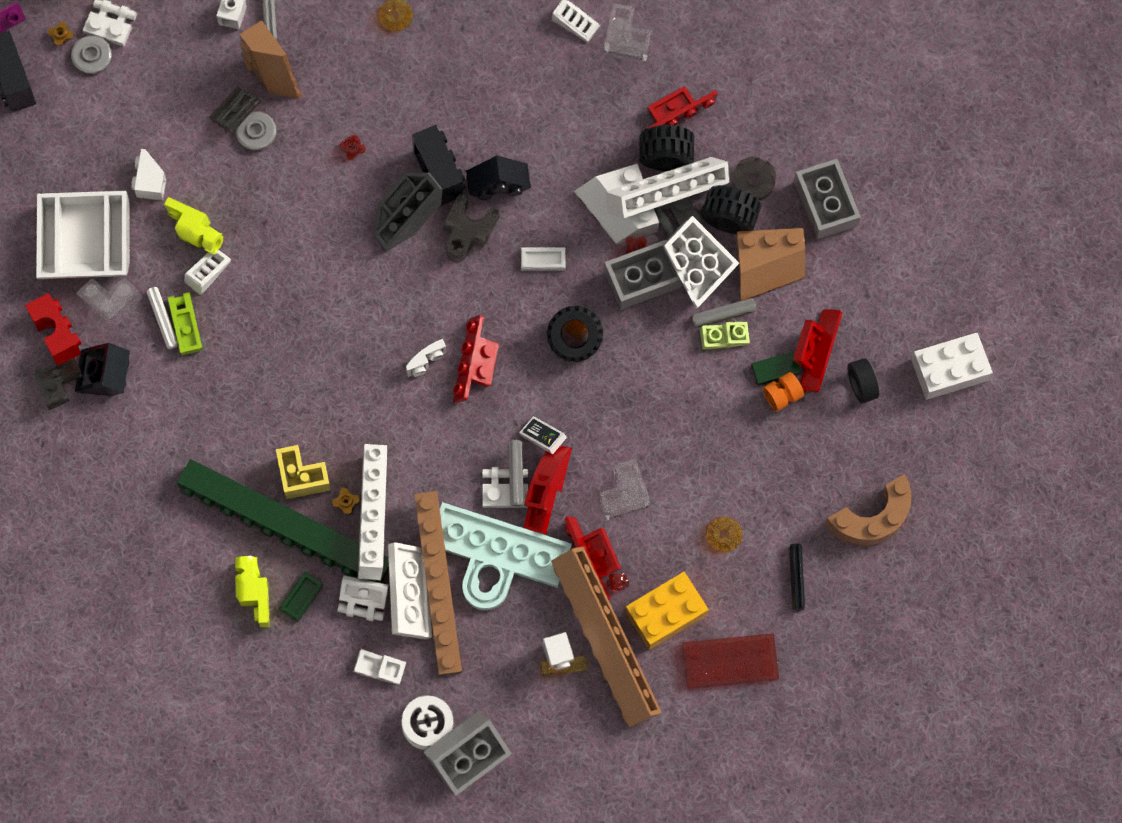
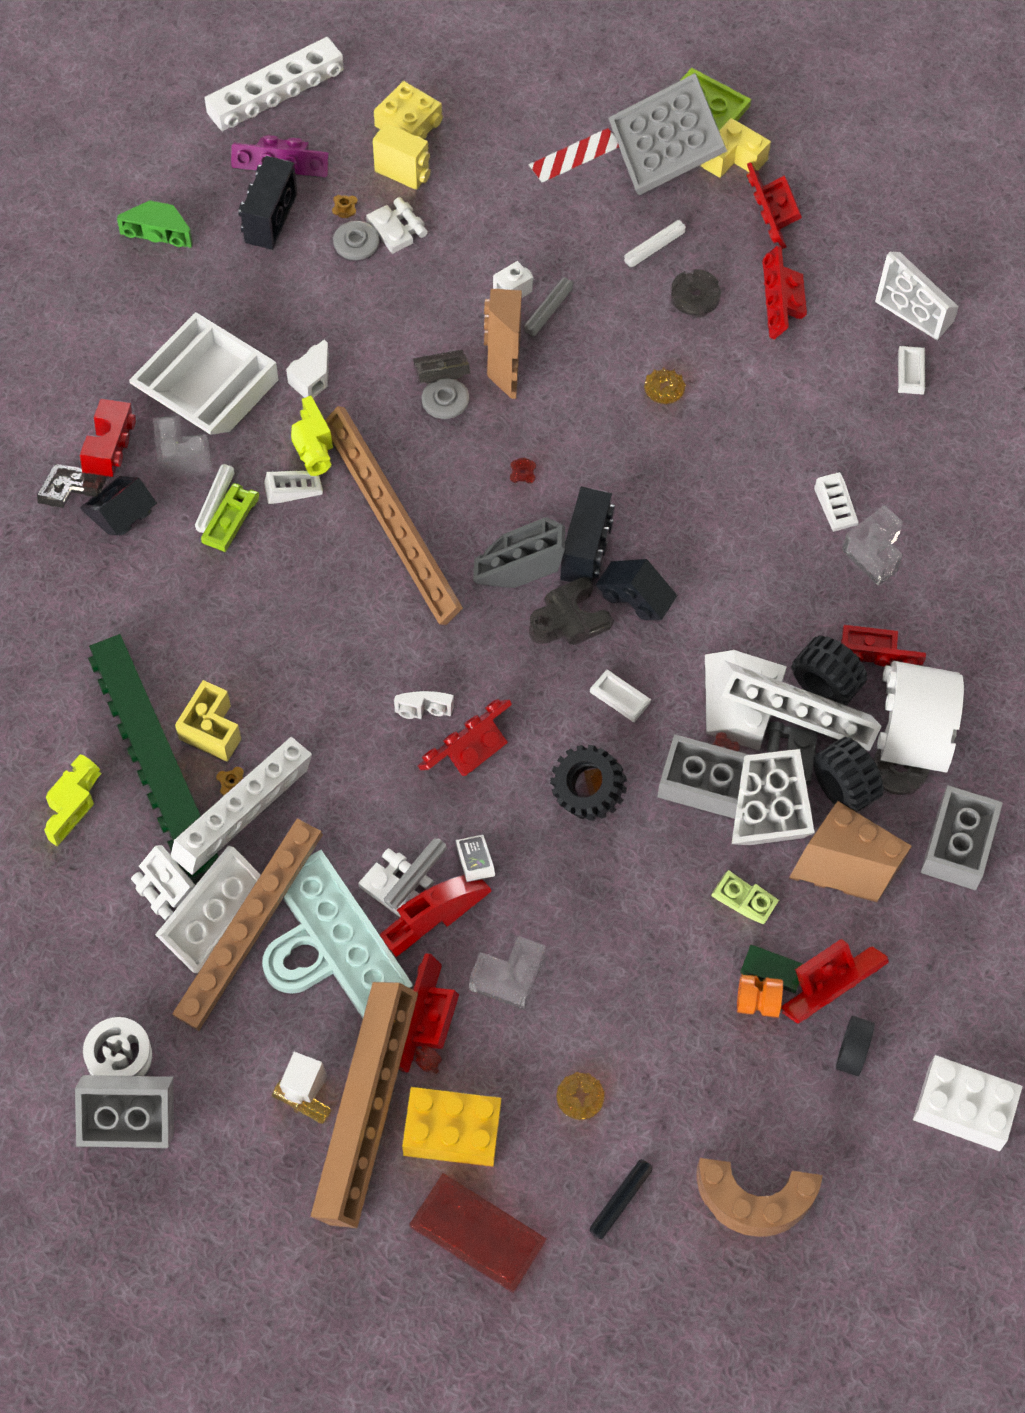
camera: 40 degrees right, 10 degrees down
dark green tile [279,572,324,622] -> none
white slope [353,649,406,685] -> none
light grey axle [692,298,756,327] -> none
none -> medium nougat plate [325,406,463,625]
none -> white cylinder [877,661,964,773]

